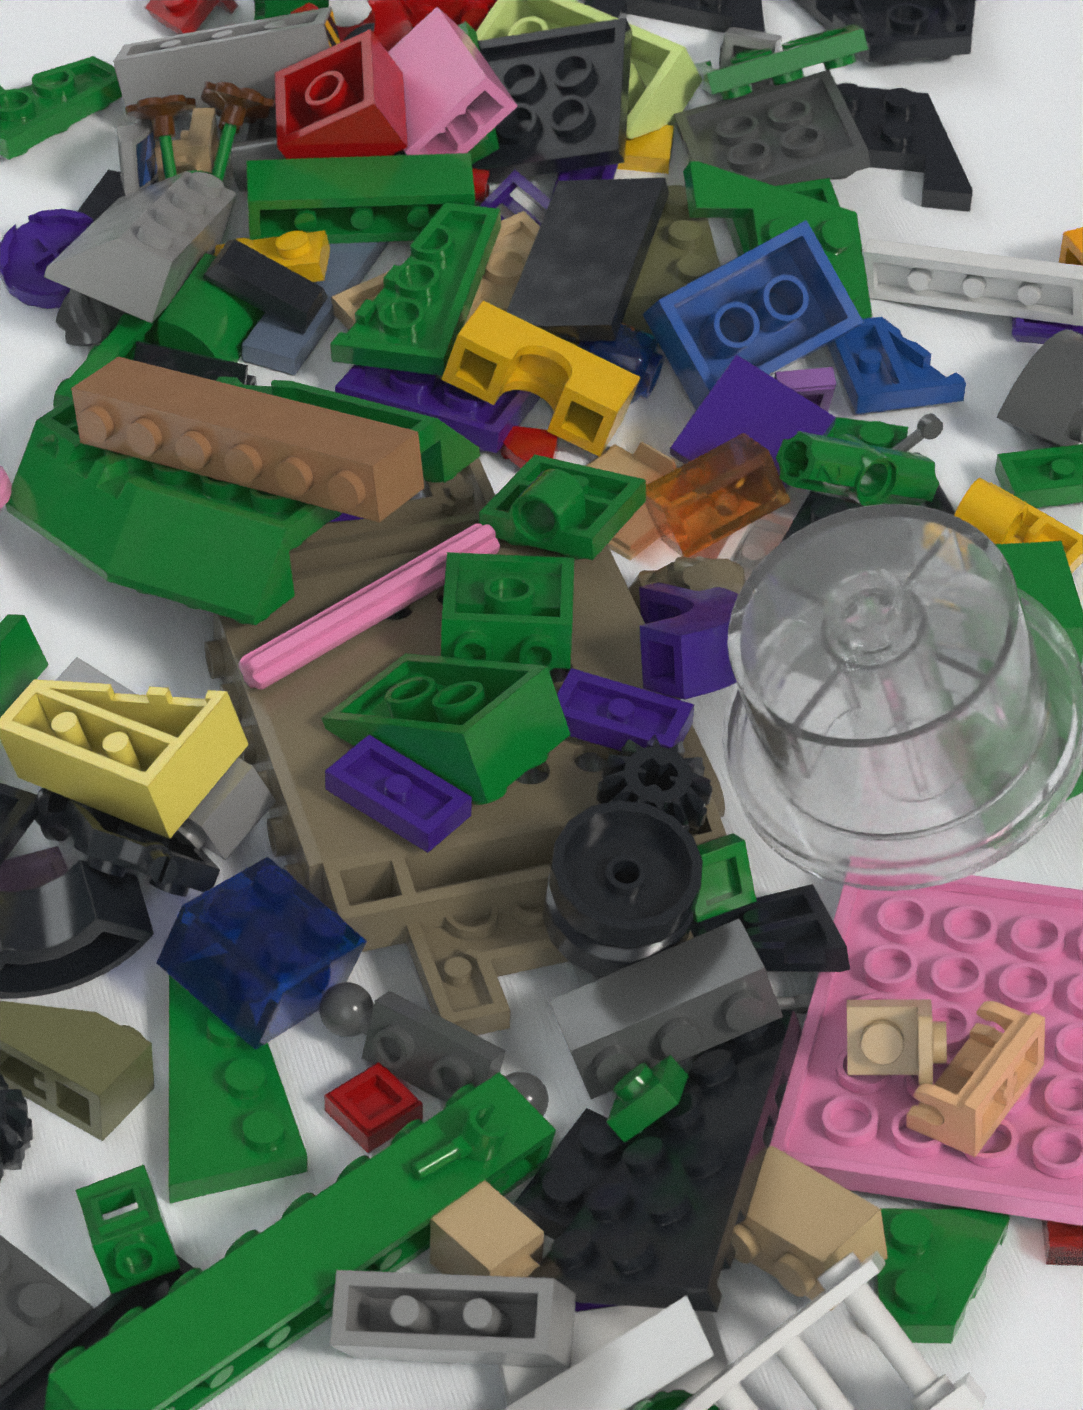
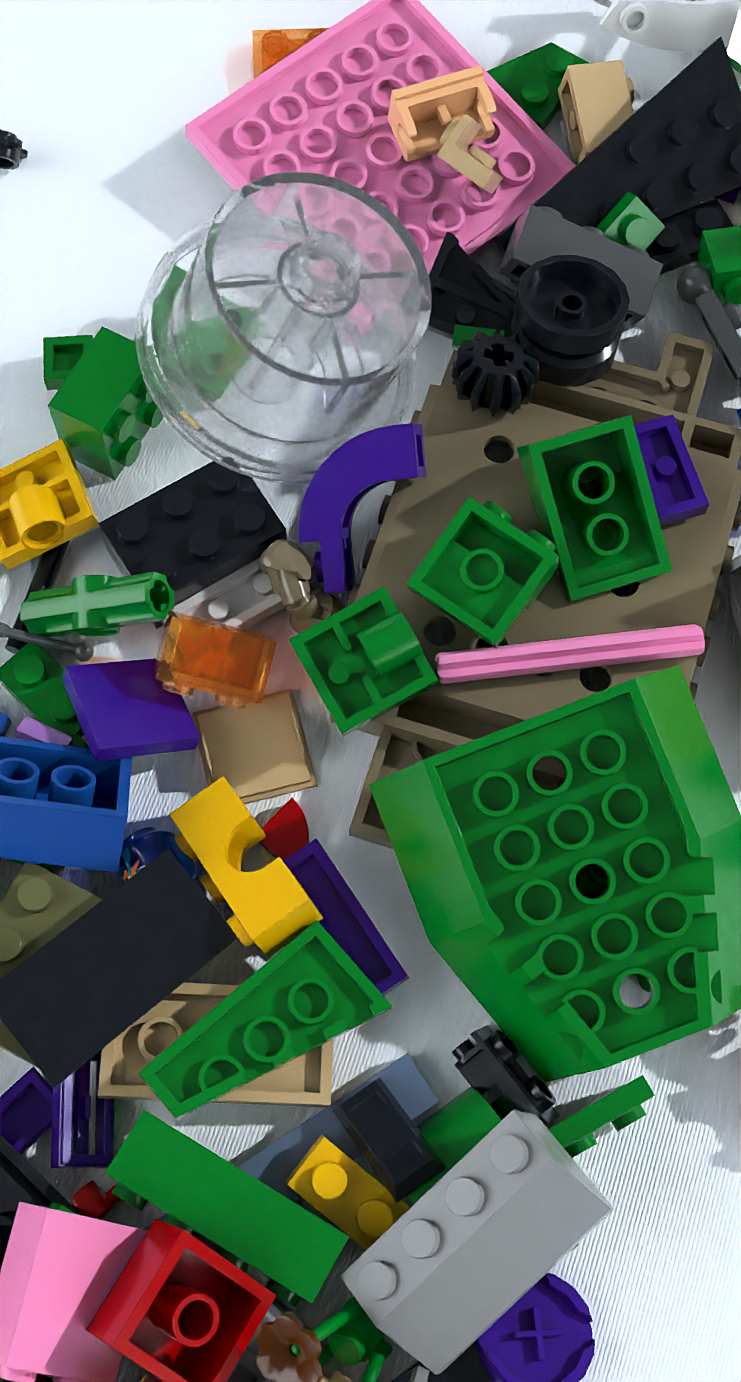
camera: 145 degrees left, 25 degrees up
medium nougat brick [71,357,424,523] -> none
dark purple plate [557,668,694,751] -> none

